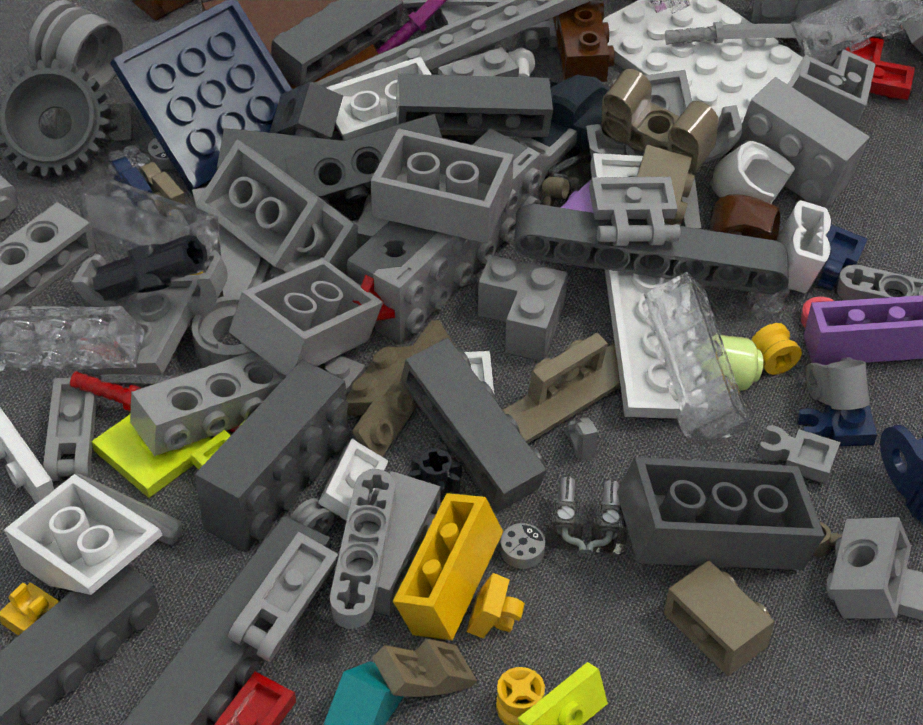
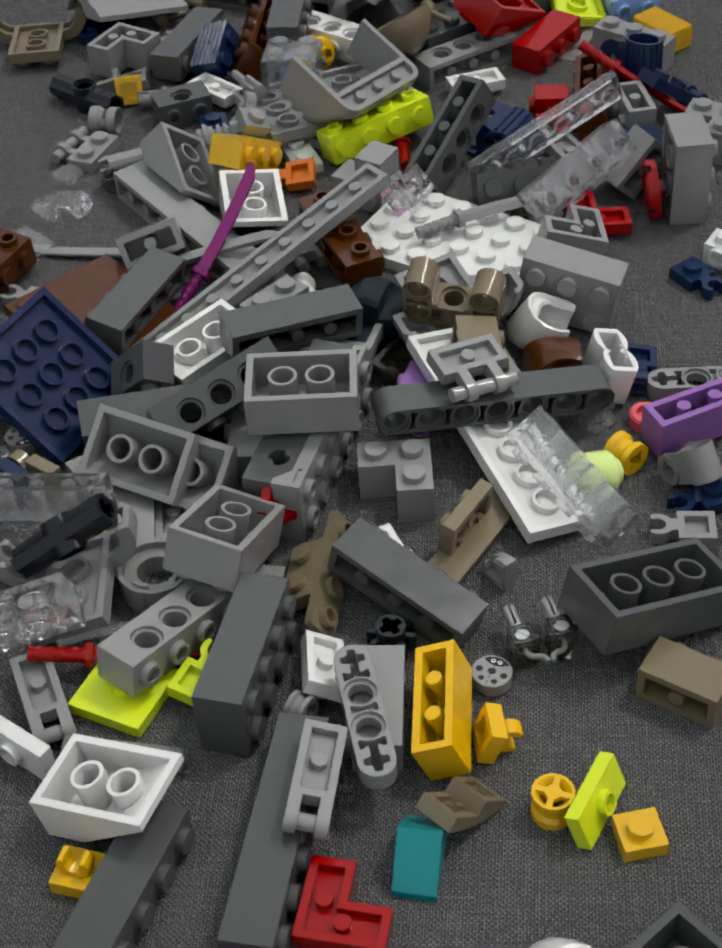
camera: 15 degrees left, 5 degrees down
dark tan hand [542,177,569,206] -> none

